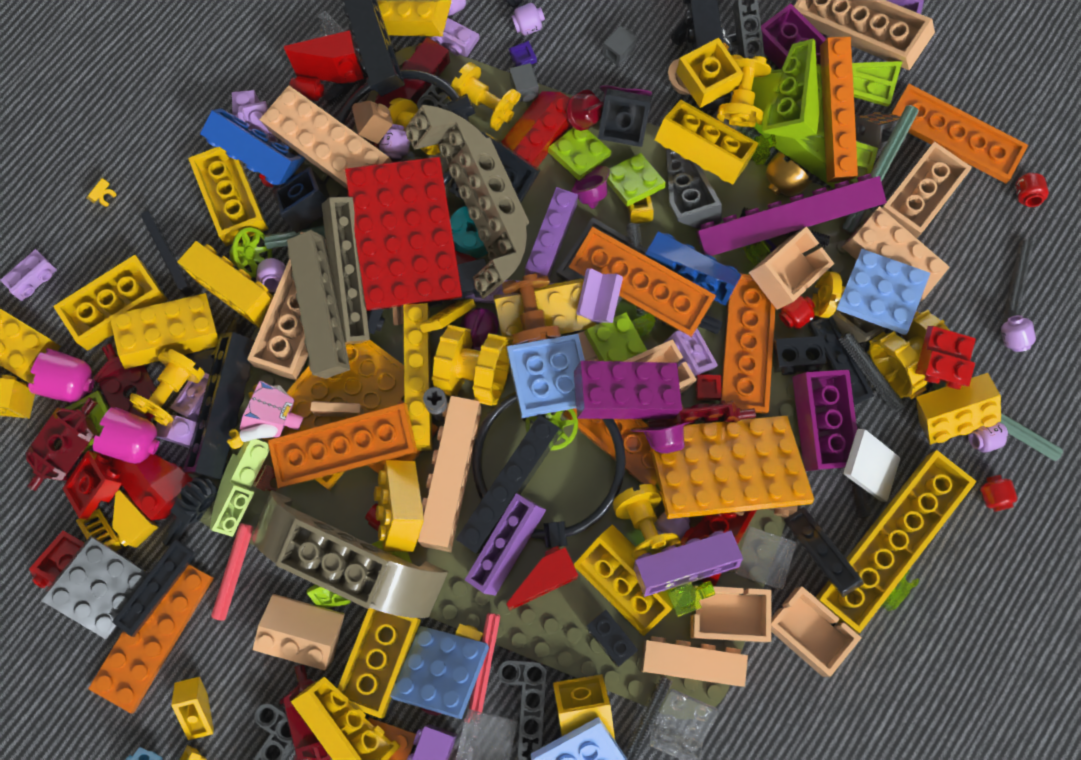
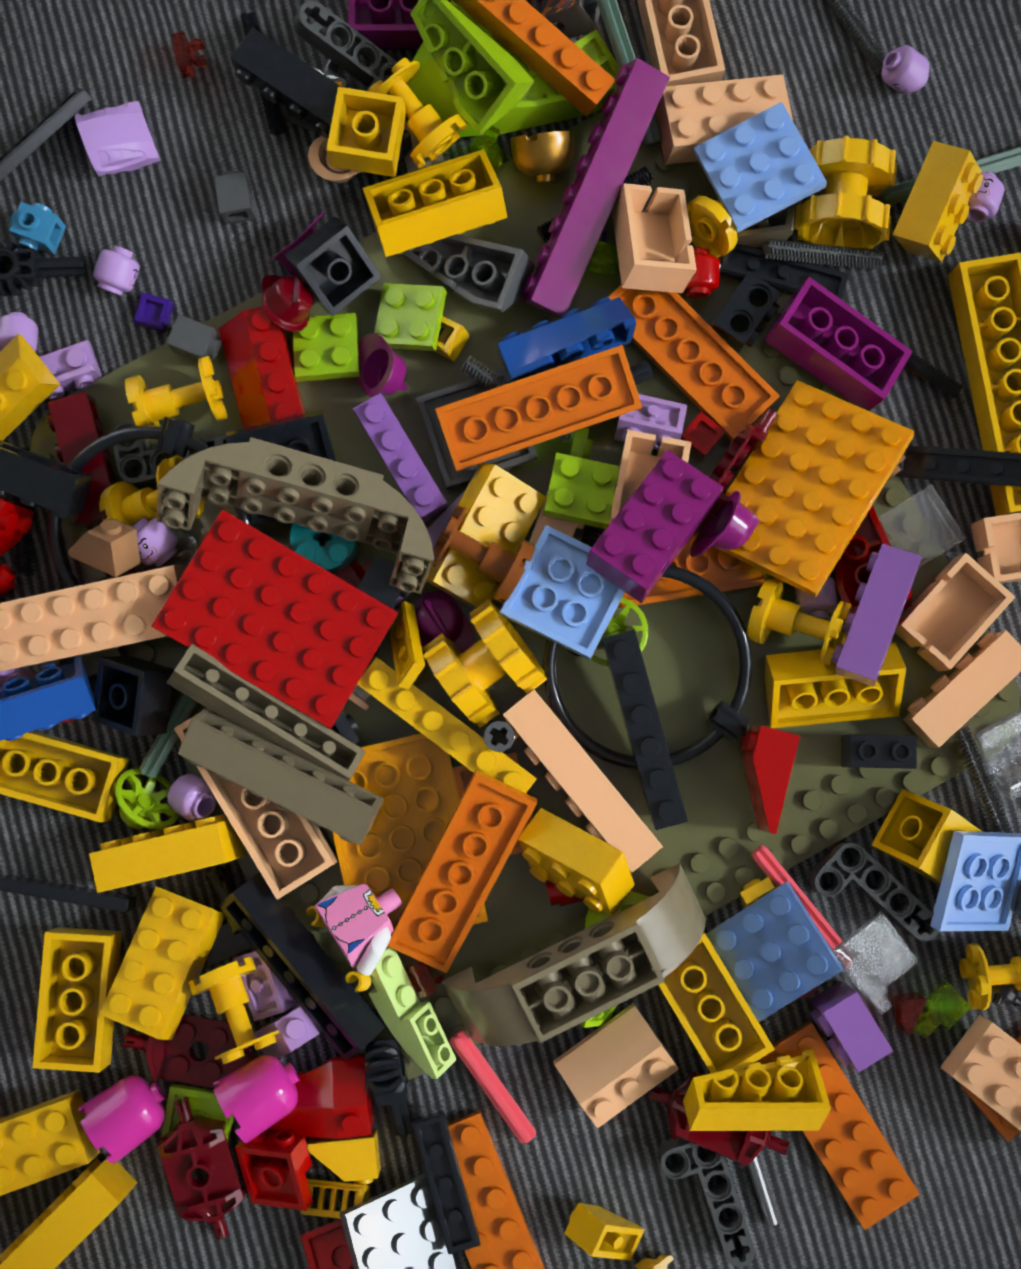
camera: 50 degrees left, 10 degrees up
light nougat tile [311,401,364,418] -> none
medium lavender brick [465,493,546,596] -> none
lavender panel [576,269,623,323] -> none
clear neon green plate [668,581,716,617] -> none
white tile [844,429,900,502] -> none
red plate [915,326,976,390] -> none

